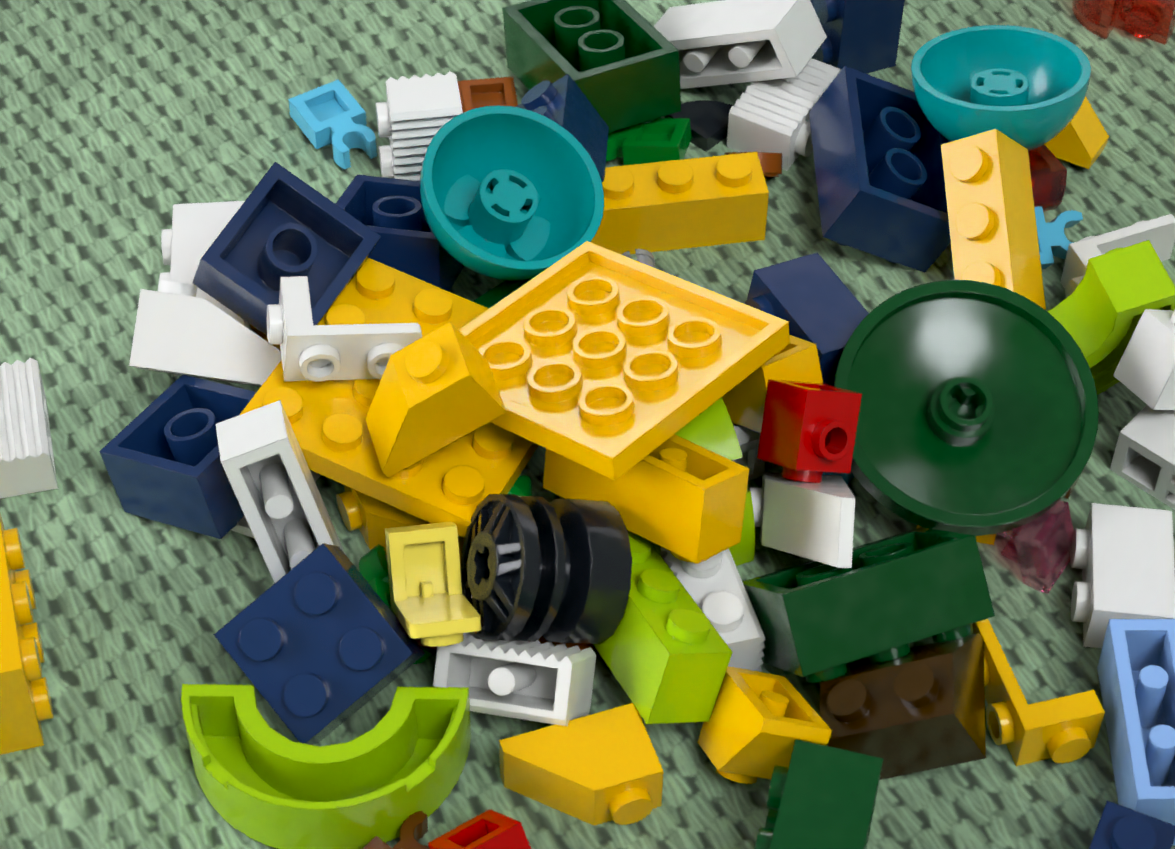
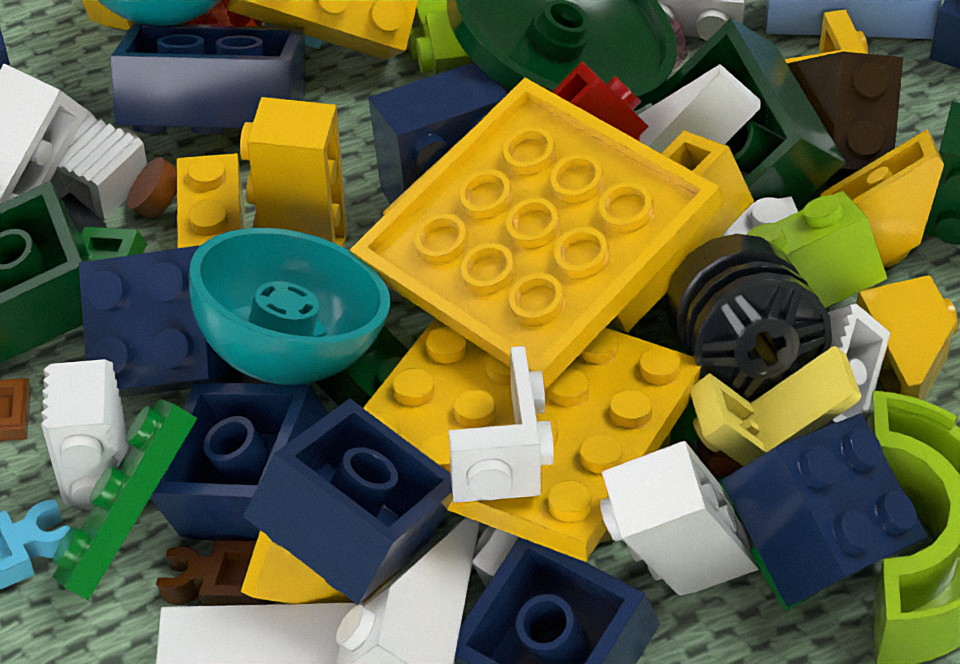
camera: 85 degrees left, 0 degrees up
yellow slope [365,322,507,477] -> none
none -> green plate [52,399,197,600]
none -> yellow brick [240,97,348,248]

